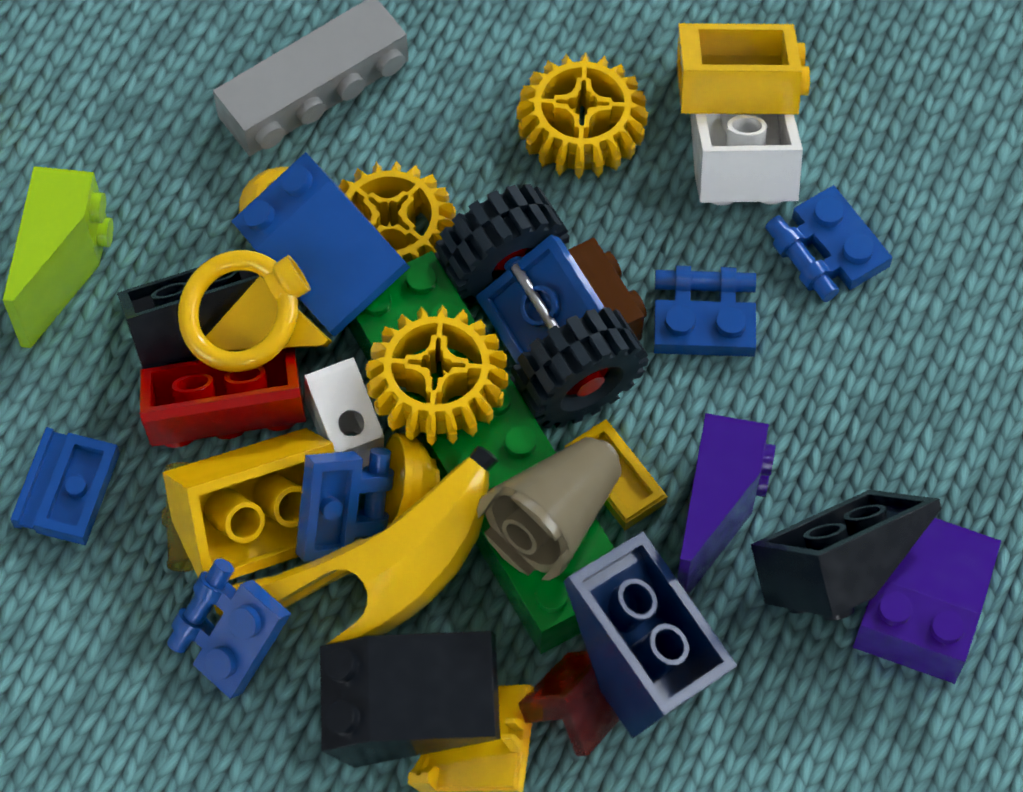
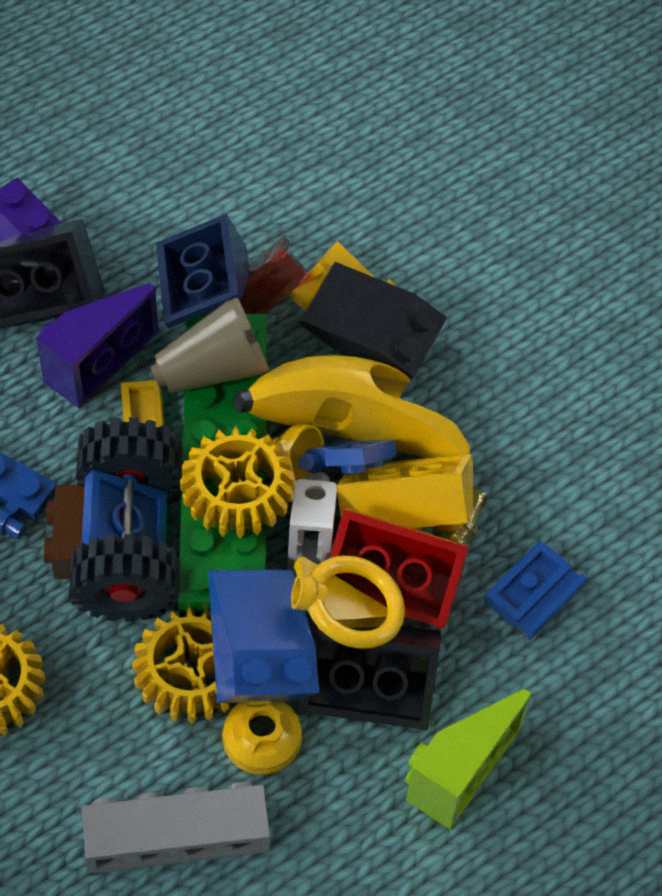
camera: 155 degrees left, 5 degrees down
blue plate [167,558,291,699] -> none

